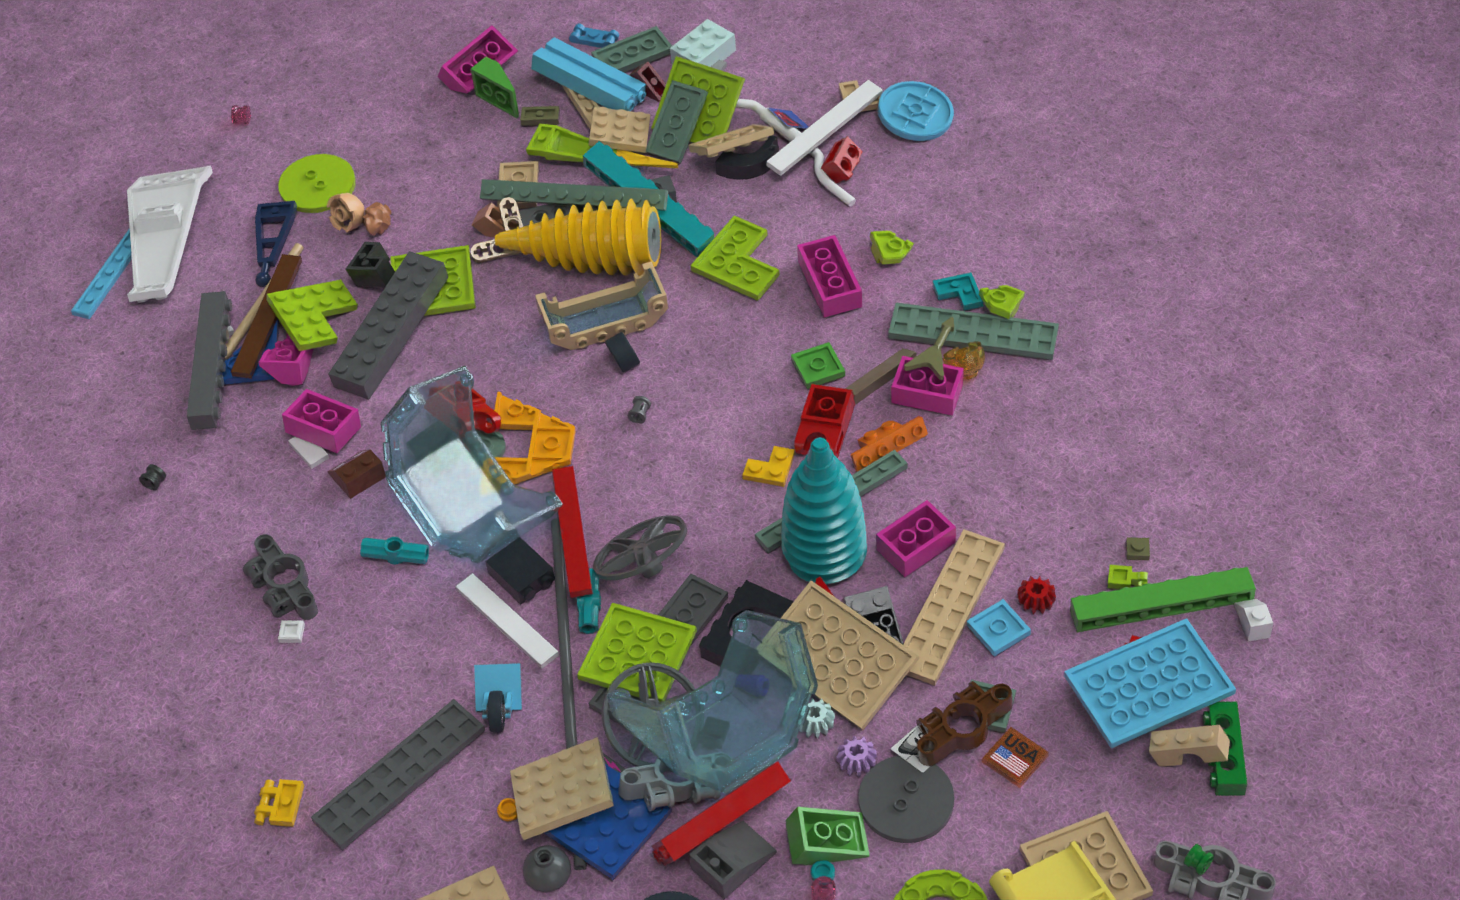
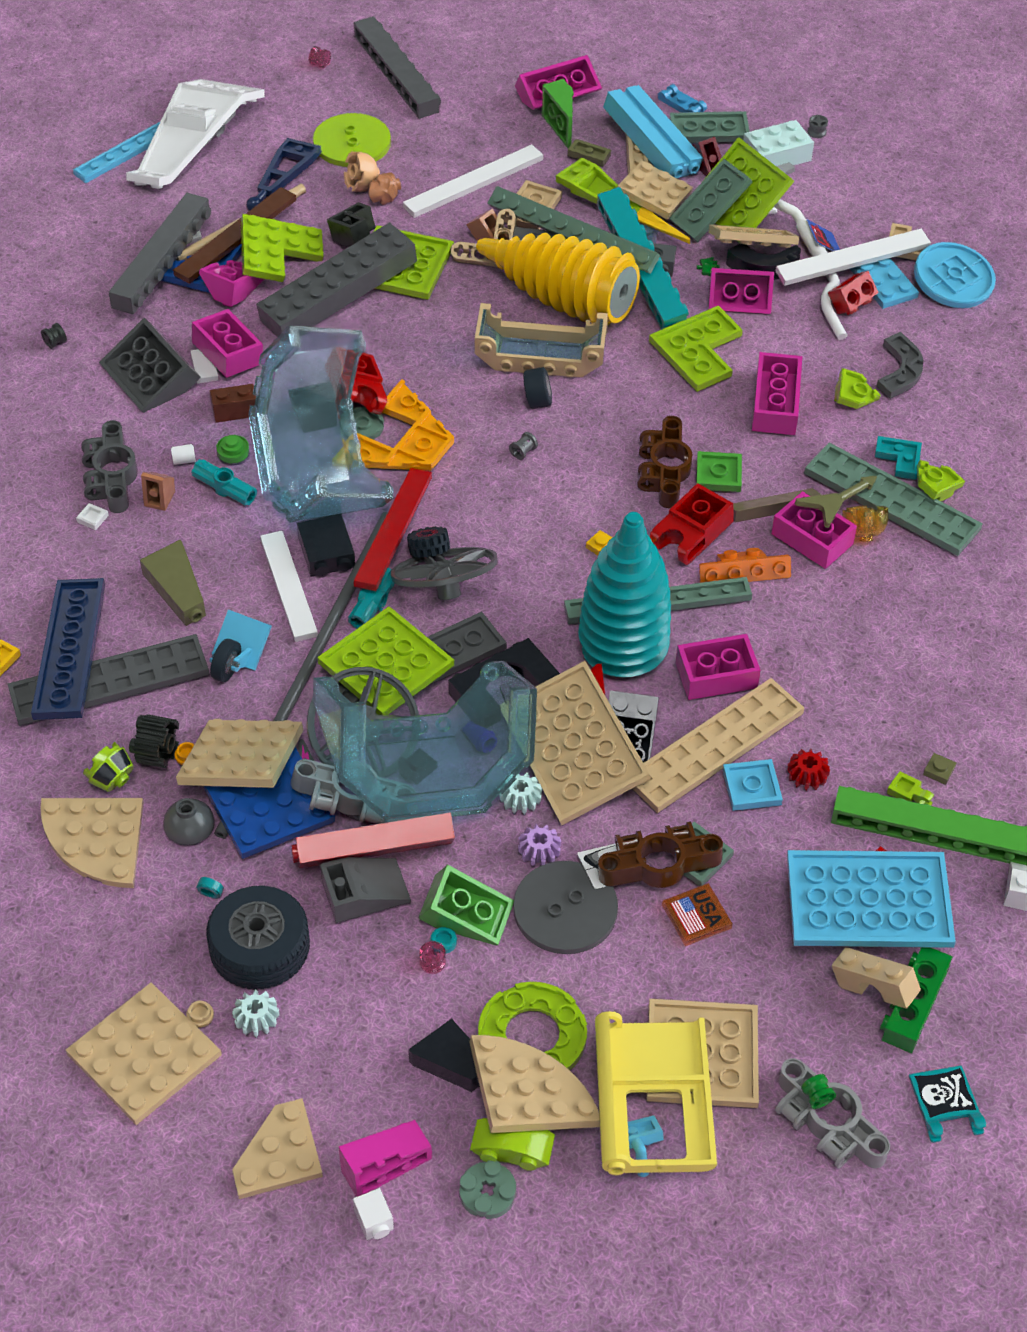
camera: 20 degrees right, 0 degrees up
none -> dark blue plate [31,578,105,720]
none -> lime cone [83,742,134,792]
none -> dark grey slope [99,317,201,413]
none -> pearl dark grey brick [129,714,180,768]
none -> olive slope [140,540,206,626]
none -> nougat slope [141,472,175,511]
none -> white brick [171,444,196,465]
none -> bright green plate [216,435,249,464]
none -> dark grey brick [354,16,441,119]
none -> white tile [403,145,543,218]
none -> black wheel [407,526,450,558]
none -> reddish brown piece [637,415,693,509]
none -> green piece [697,257,720,276]
none -> dark pink slope [709,268,774,314]
none -> dark grey wheel [807,115,828,138]
none -> medium azure plate [850,258,919,309]
none -> dark grey plate [877,332,924,399]
none -> flag [909,1065,986,1143]

